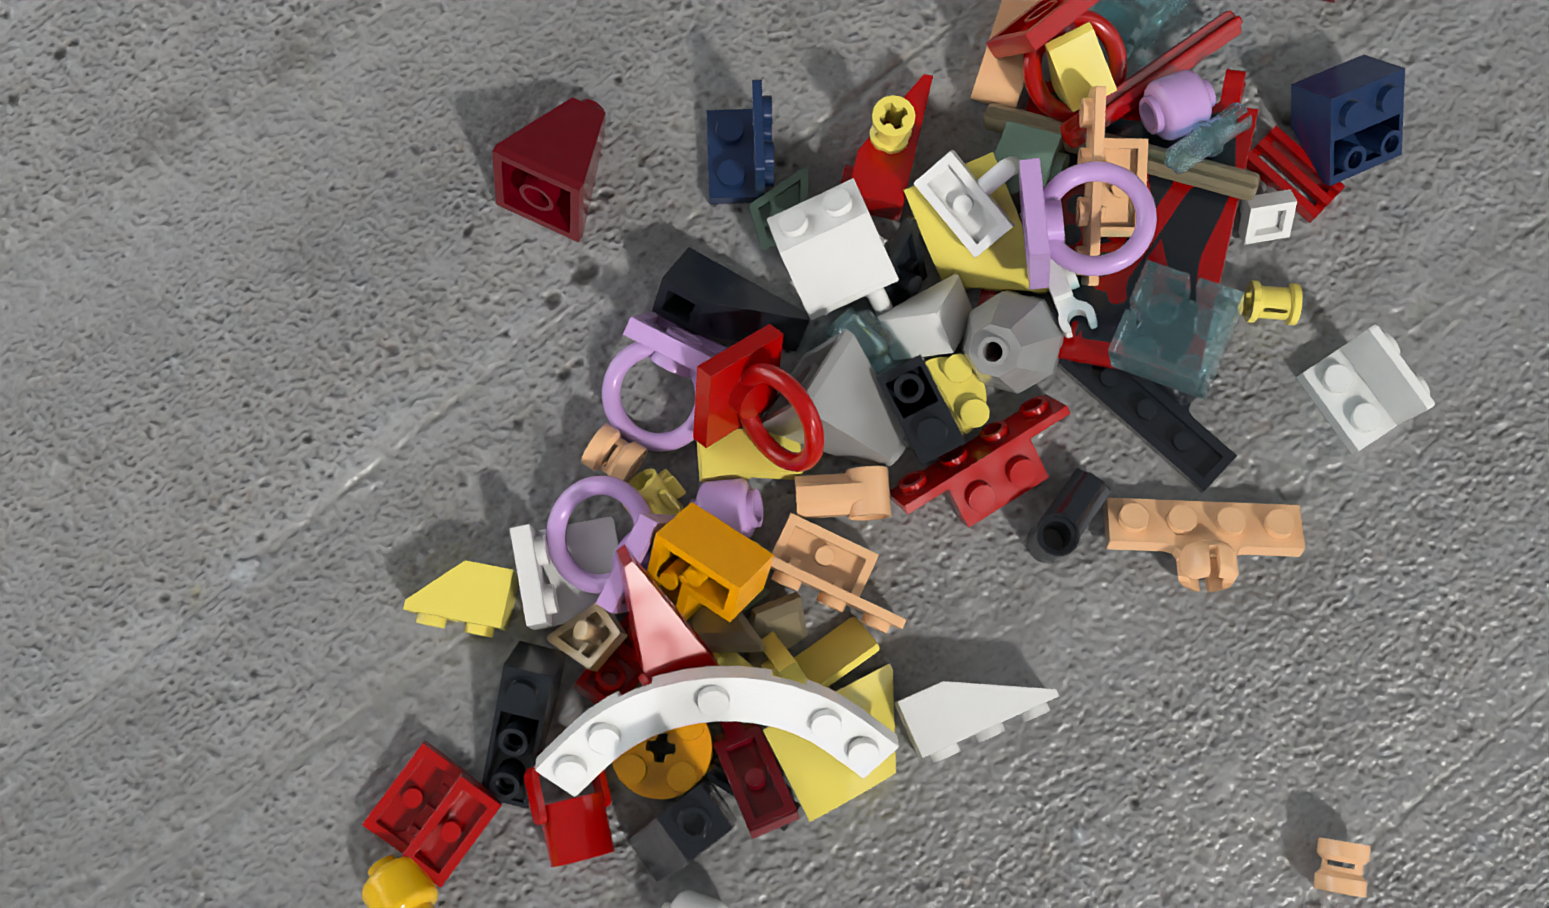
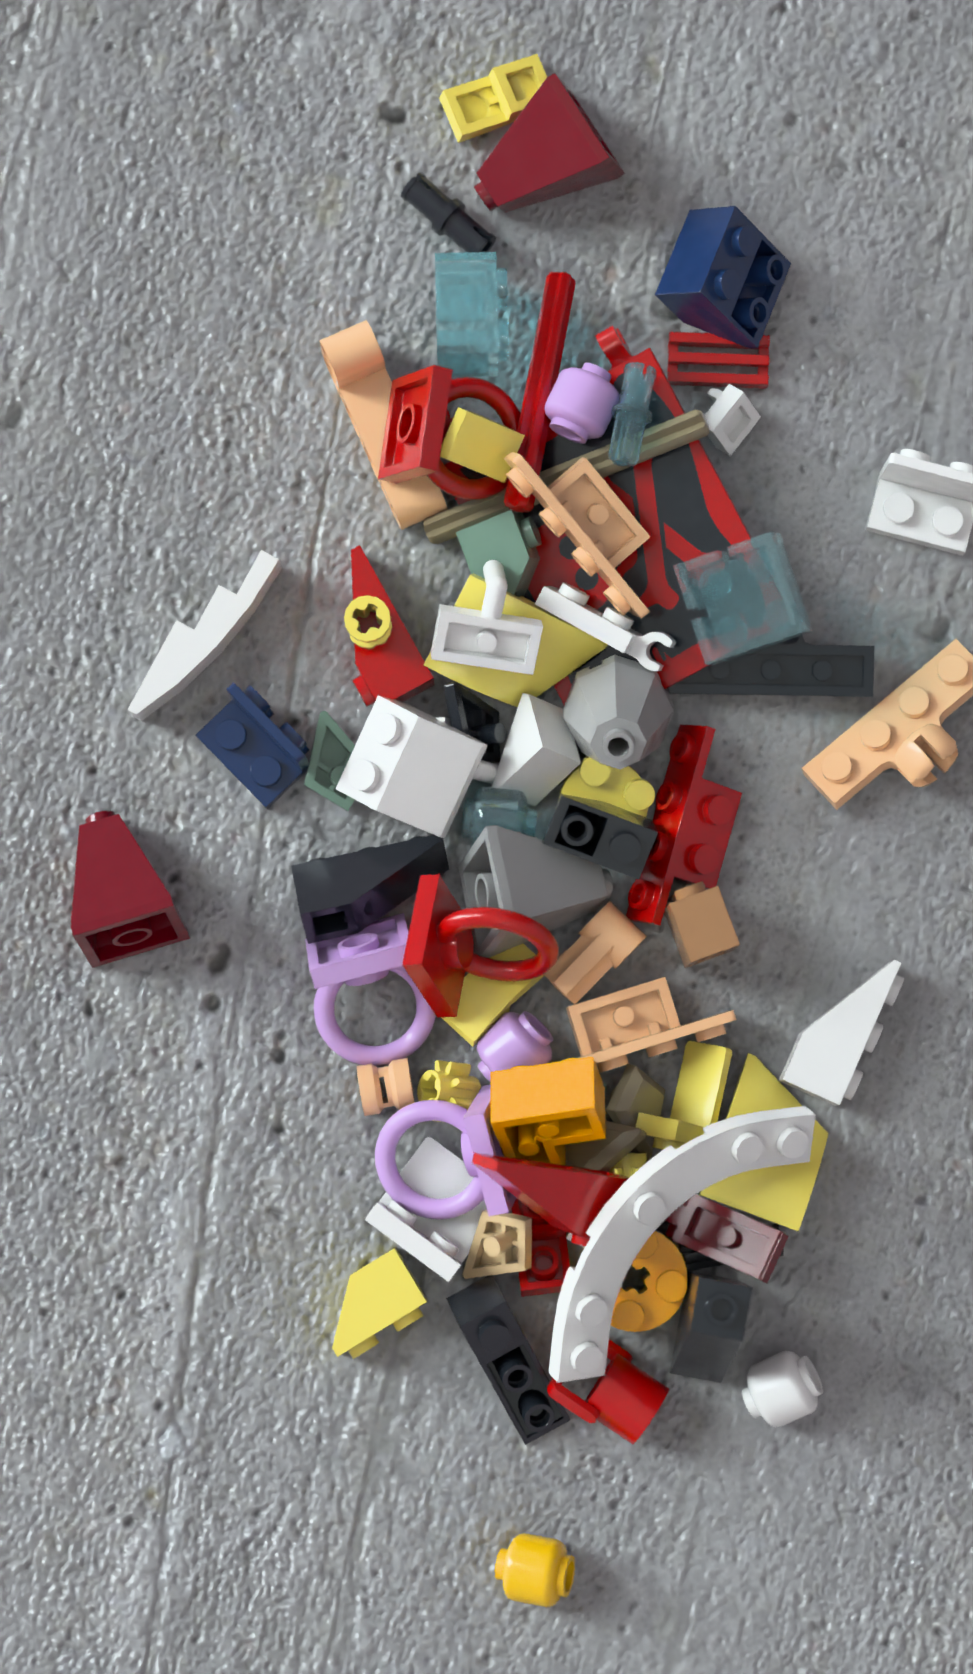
camera: 40 degrees left, 5 degrees up
red slope [362,740,503,888] -> none
lavender tile [1019,158,1157,290] -> none
black piece [1027,468,1112,564] -> none
light yellow bush [1243,280,1303,326] -> none
none -> white slope [128,550,282,721]
none -> medium nougat brick [664,881,740,968]

